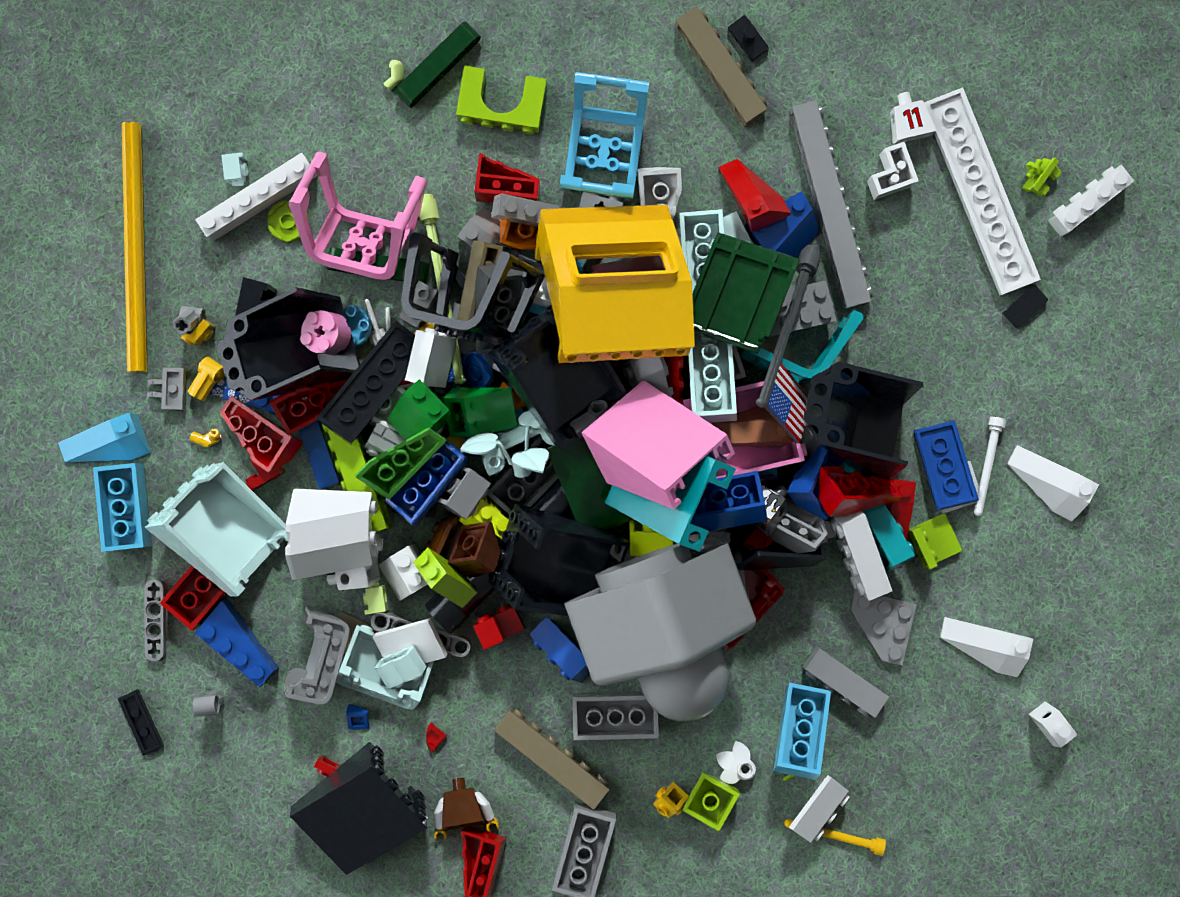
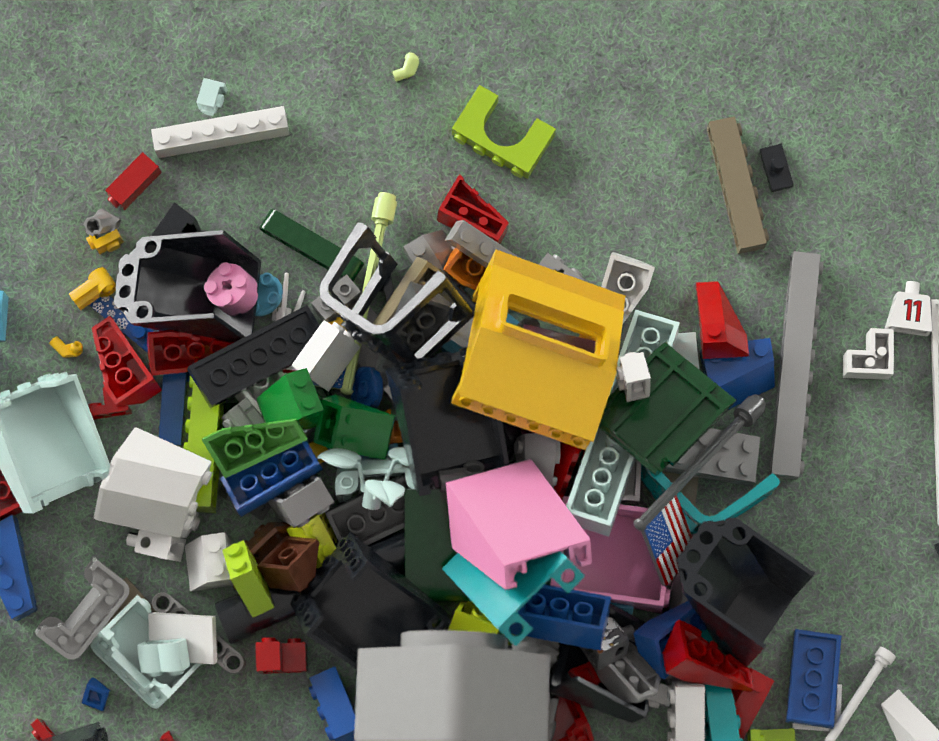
camera: 20 degrees right, 10 degrees down
yellow axle [122,122,147,372] -> none
light grey hinge [147,368,186,410] -> none
lime tile [267,201,309,242] -> none
bright pink windscreen [289,152,427,280] -> none
yellowish green brick [363,582,389,615] -> none
dark green beam [395,21,481,108] -> none
medium azure windscreen [559,72,649,201] -> none
nougat wedge [710,406,792,448] -> none
none -> red brick [105,152,162,211]
none -> white brick [616,352,650,402]

